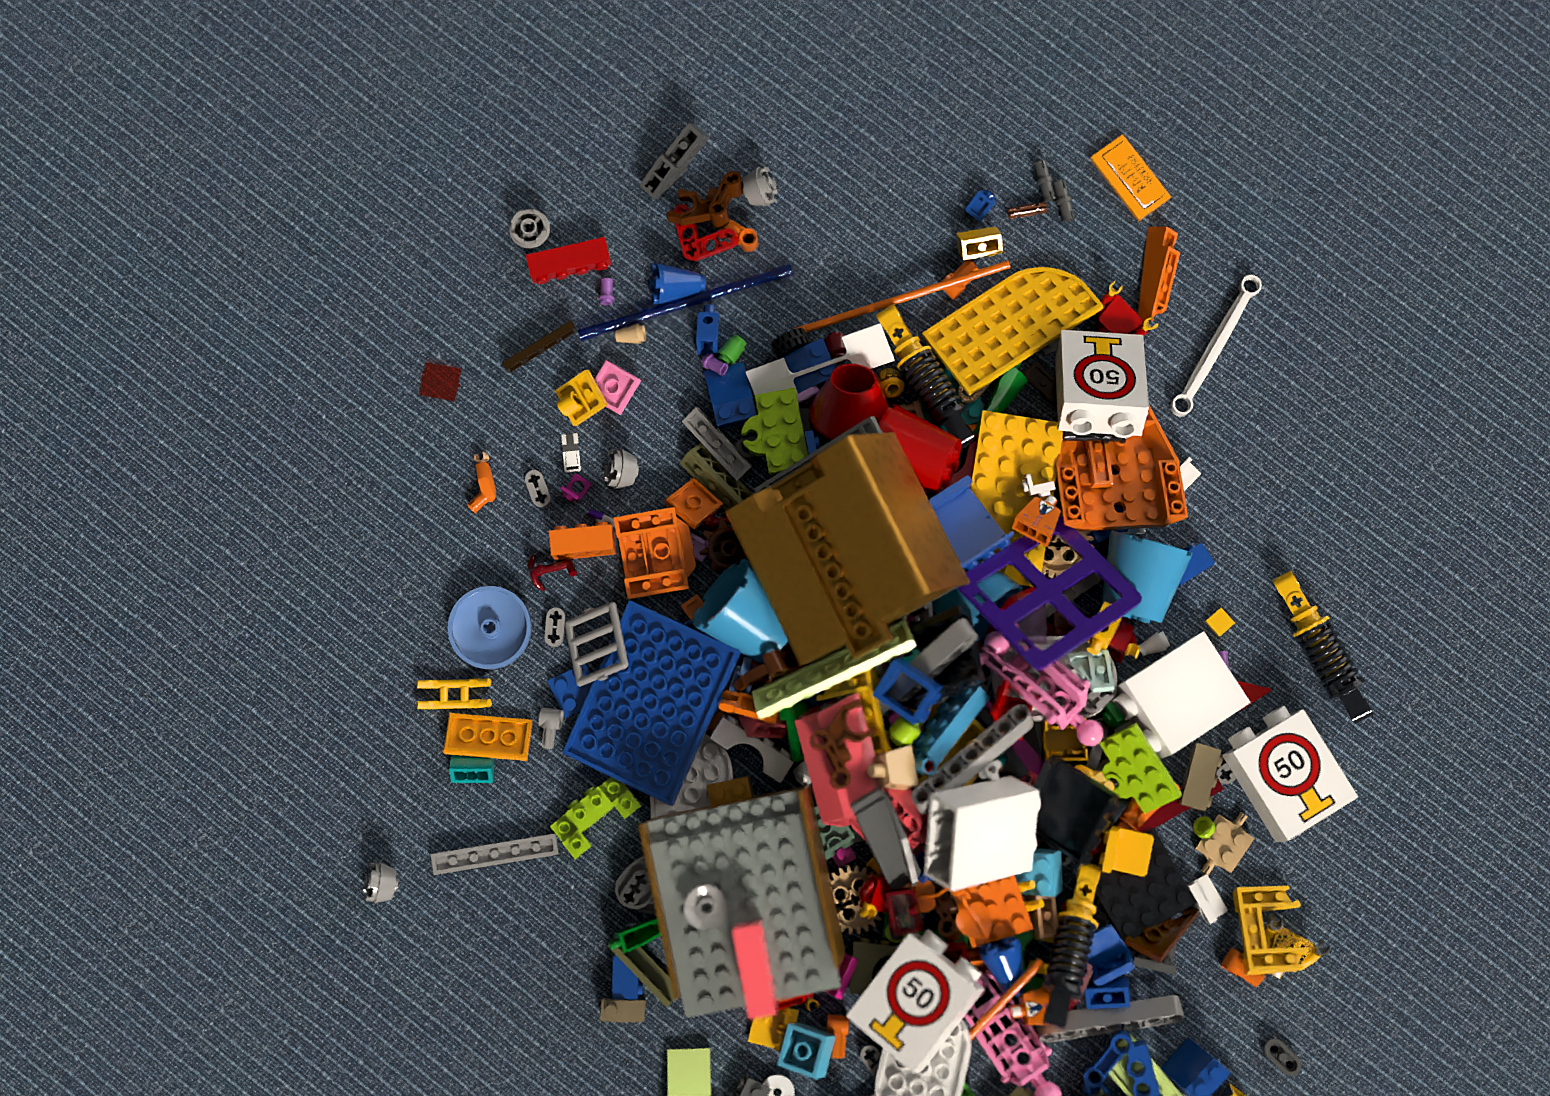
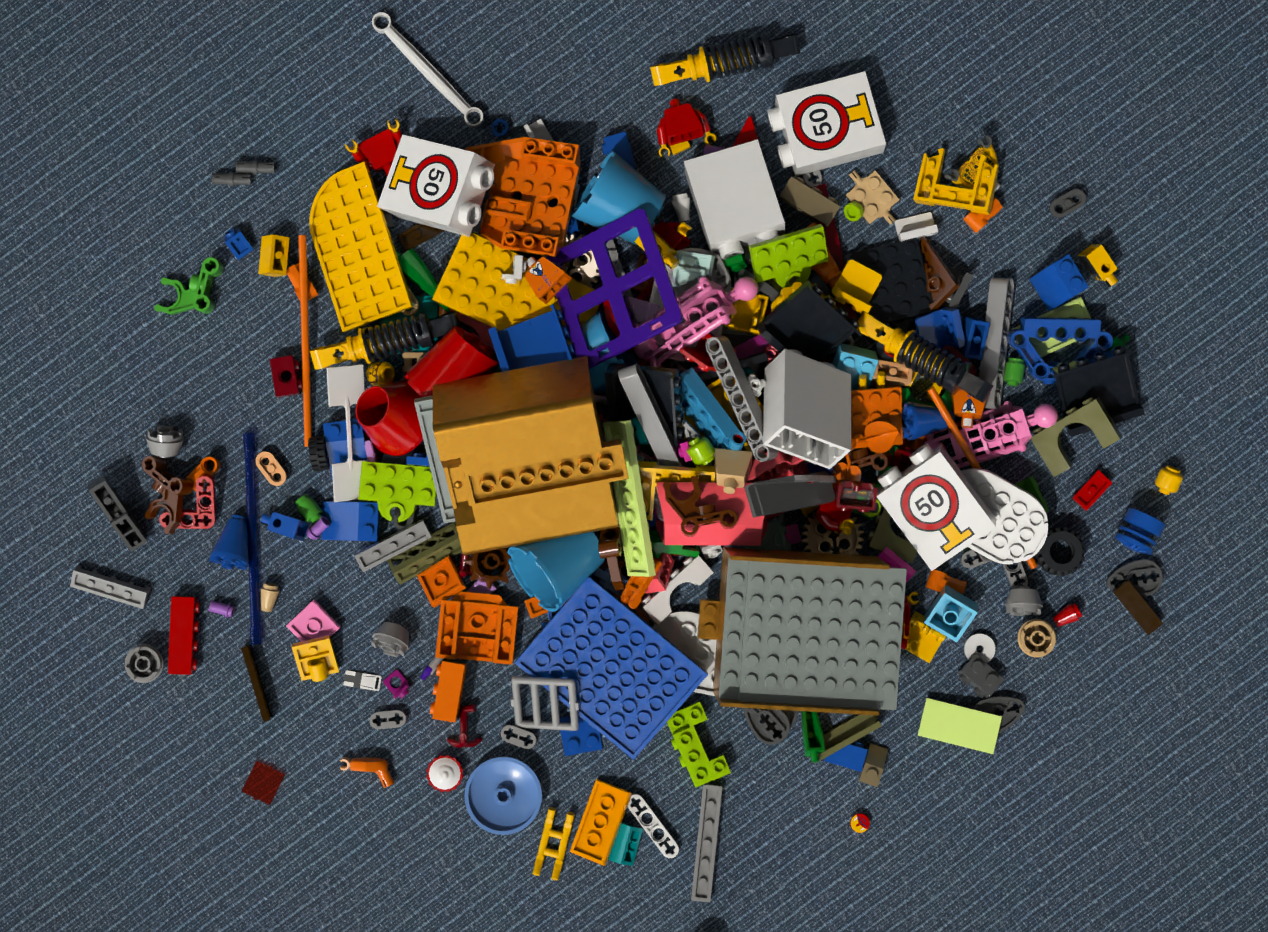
camera: 75 degrees left, 5 degrees up
light grey axle [539,707,564,749] -> none
light grey dish [684,885,728,930] -> none
coral brick [732,920,778,1019] -> none
dark red head [824,331,847,363] -> none
blue window [873,658,943,724] -> none
reddish brown axle [1007,202,1047,219] -> none
light orange tile [1090,134,1171,221] -> none
orange wedge [1138,226,1180,321] -> none
none -> light grey hinge [70,565,151,609]
none -> bright green piece [154,257,224,315]
none -> light nougat plate [256,452,287,486]
none -> dark red brick [270,355,303,398]
none -> white piece [426,755,463,793]
none -> blue bush [491,119,509,138]
none -> white beam [628,794,679,858]
none -> red torso [657,99,716,157]
none -> tile [850,813,870,833]
none -> bright green brick [1003,358,1025,387]

